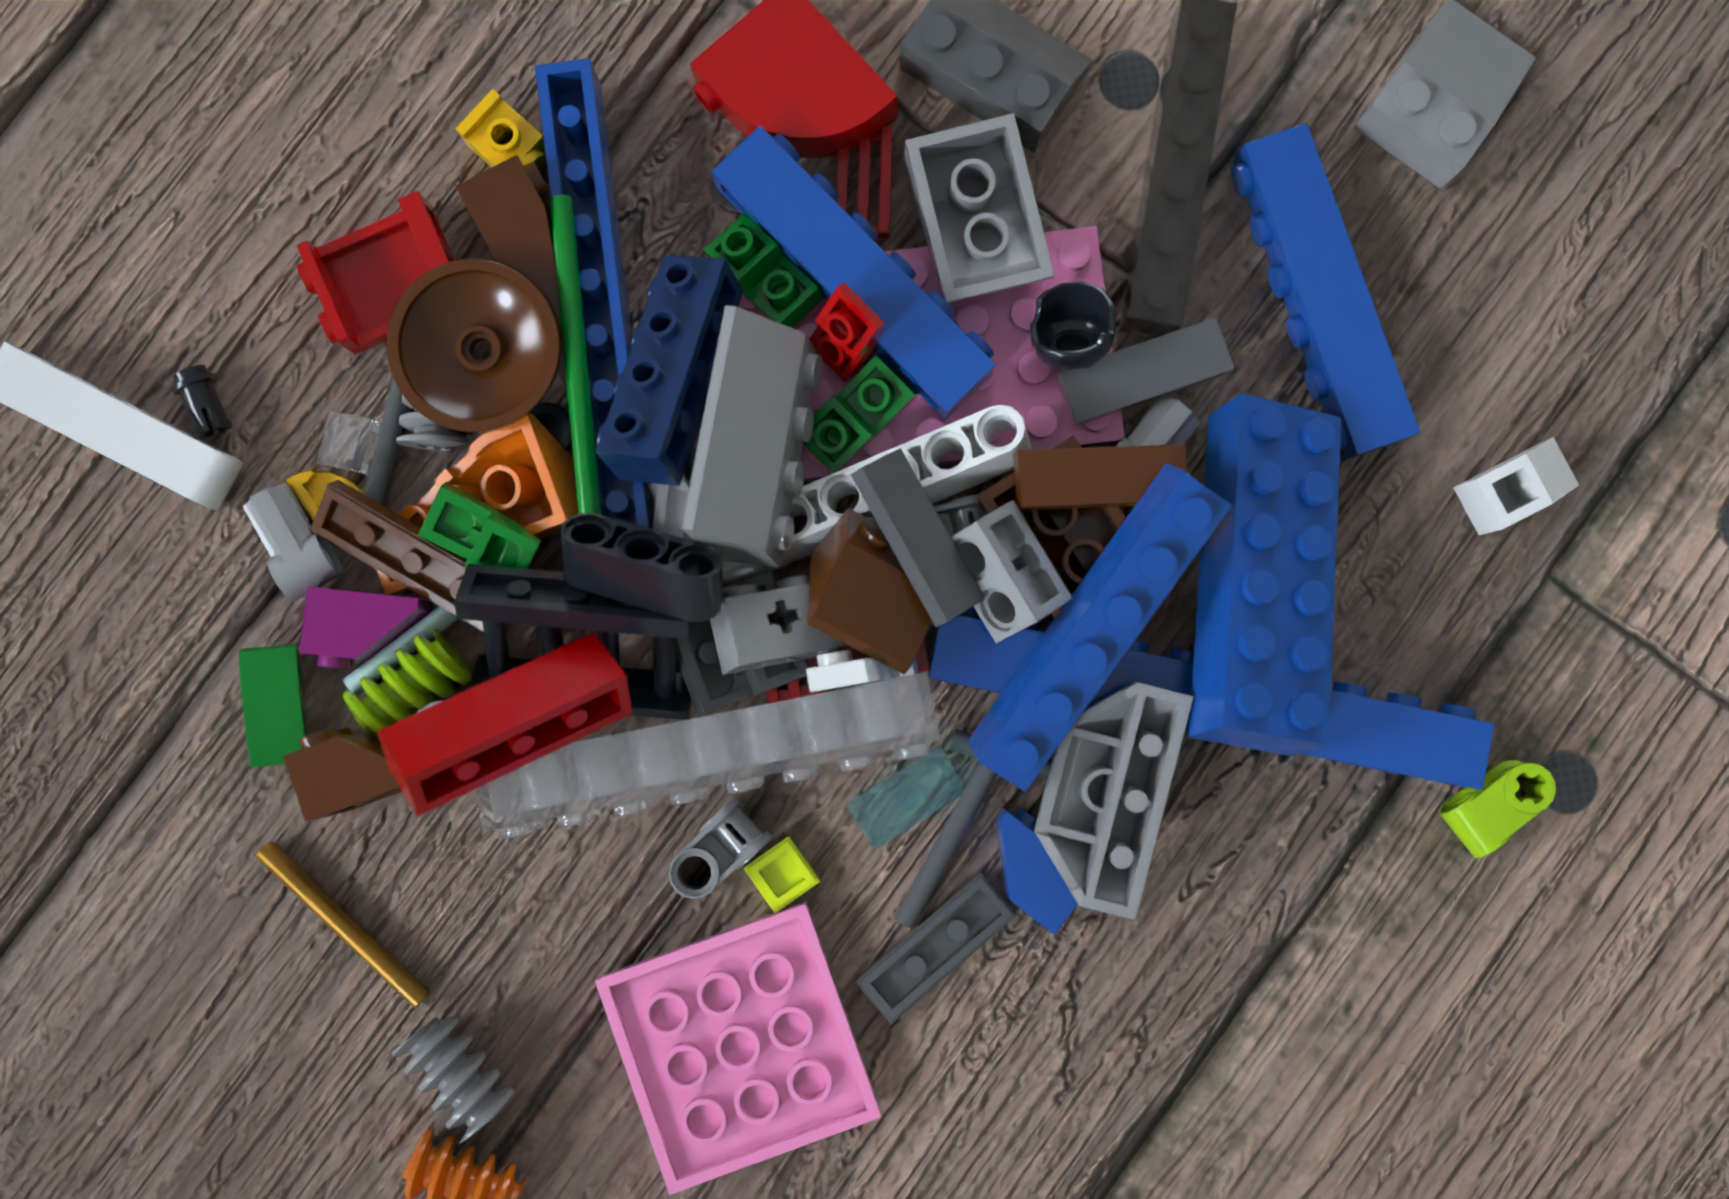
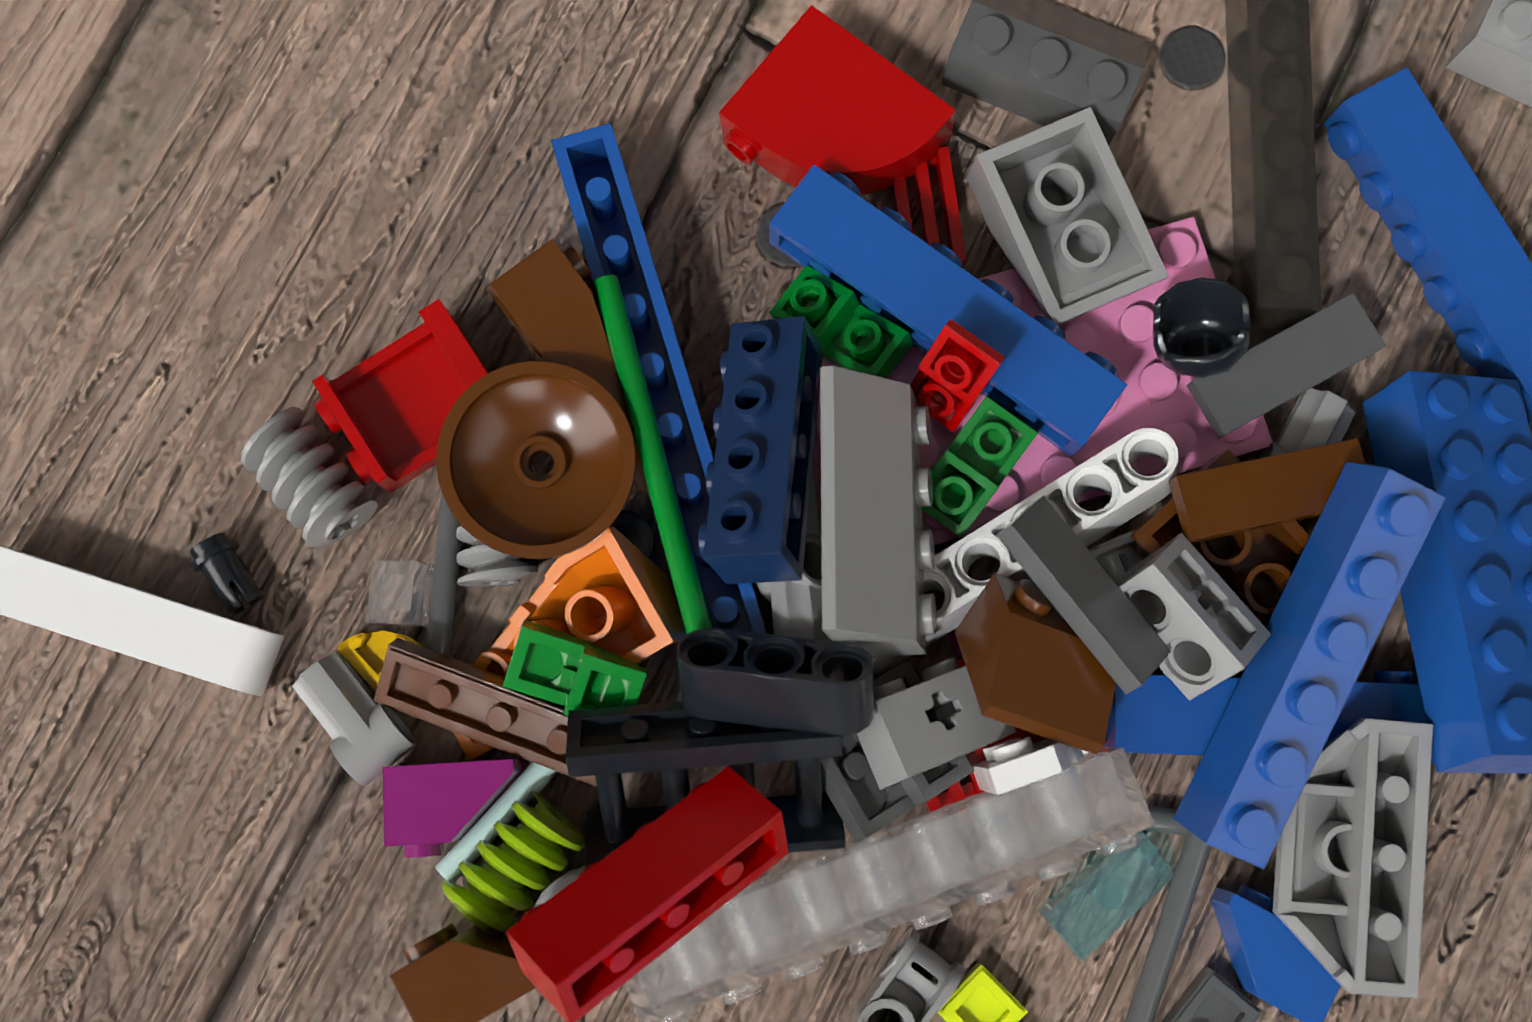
camera: 10 degrees left, 5 degrees down
green slope [239,643,308,767] -> none
yellow brick [455,89,547,171] -> none
none -> light grey piece [240,407,378,548]

